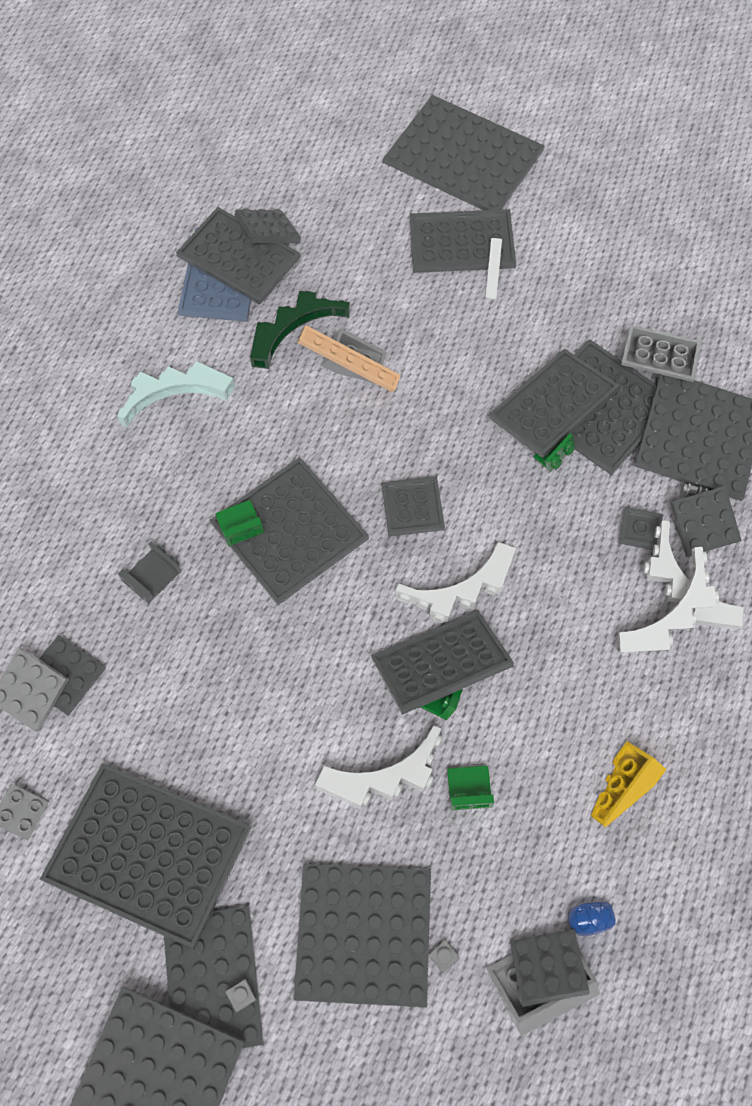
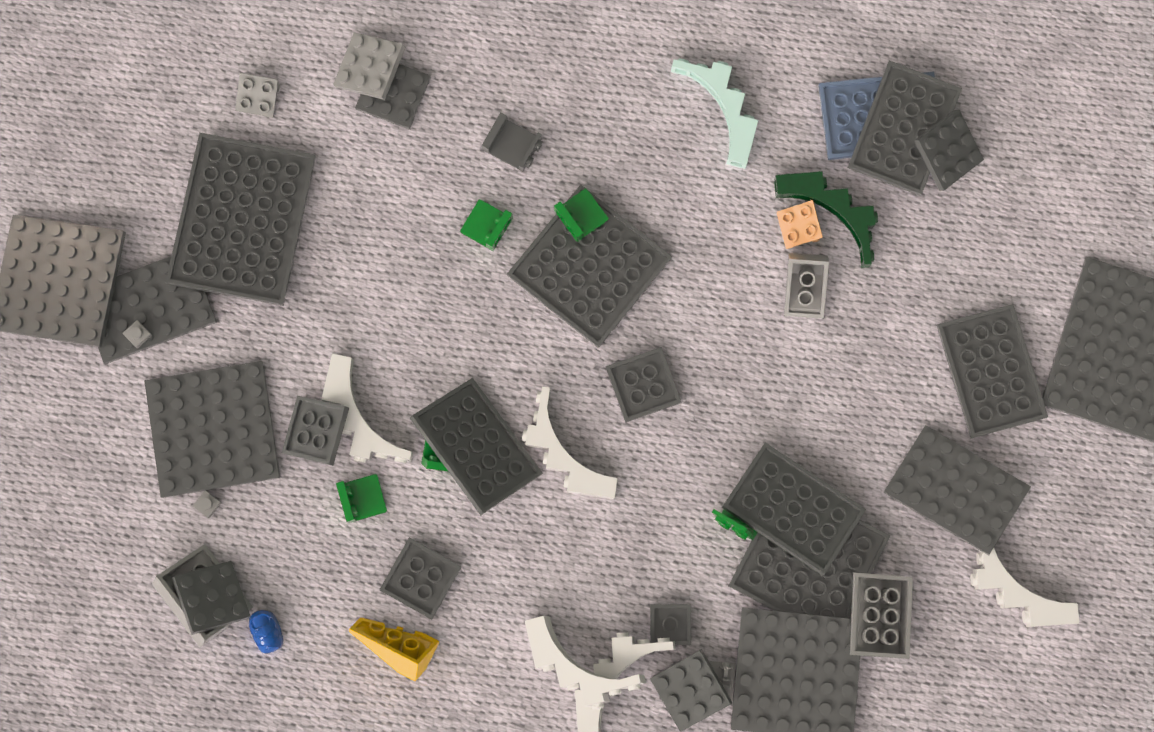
camera: 75 degrees right, 15 degrees up
light nougat plate [297,325,401,392] -> none
white sticker [486,238,502,299] -> none
none -> dark grey plate [281,396,349,466]
none -> dark grey plate [379,537,462,620]
none -> green bracket [460,199,513,251]
none -> light nougat hinge [777,200,823,249]
none -> dark grey plate [884,425,1031,556]
none -> white arch [970,548,1080,627]

